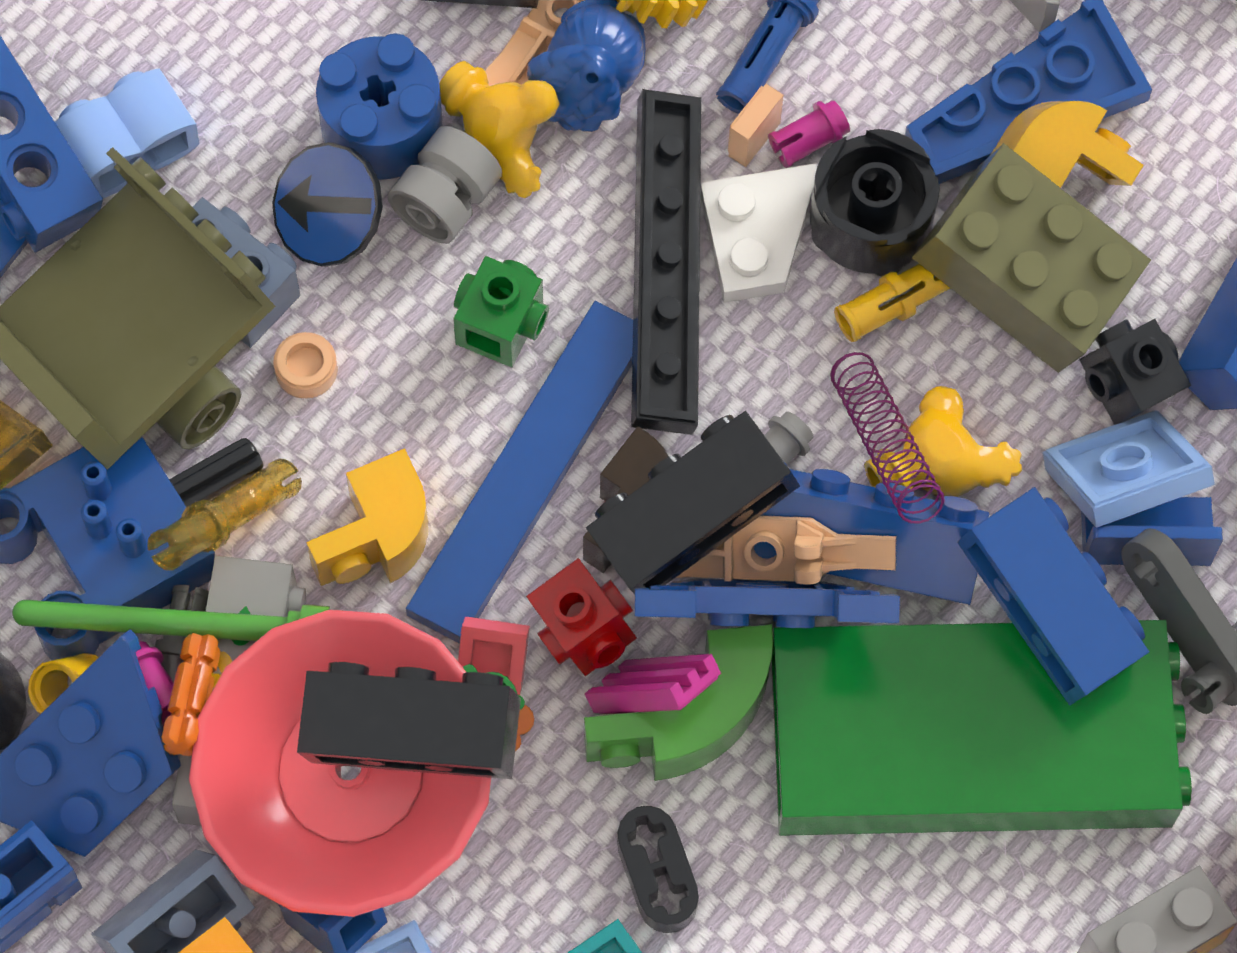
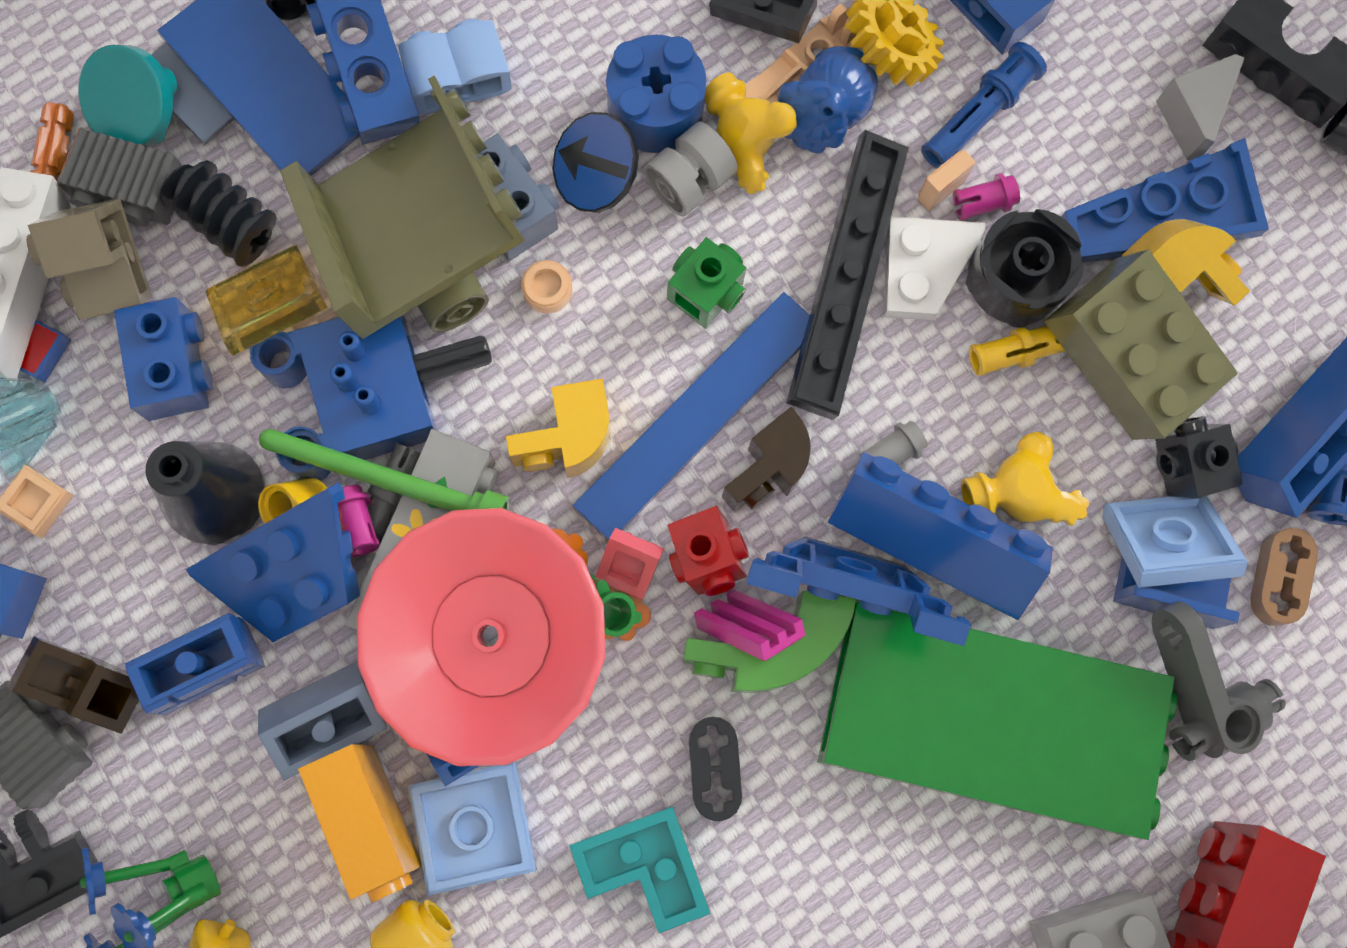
camera: 10 degrees right, 10 degrees up
clear yellow pin [148,458,302,571] -> none
orange axle [161,633,221,757] -> none
black brick [297,662,521,779] -> none
black brick [585,410,800,595] -> none
light nougat piece [676,516,896,585] -> none
magenta piece [830,352,945,524] -> none
blue brick [957,487,1149,706] -> none

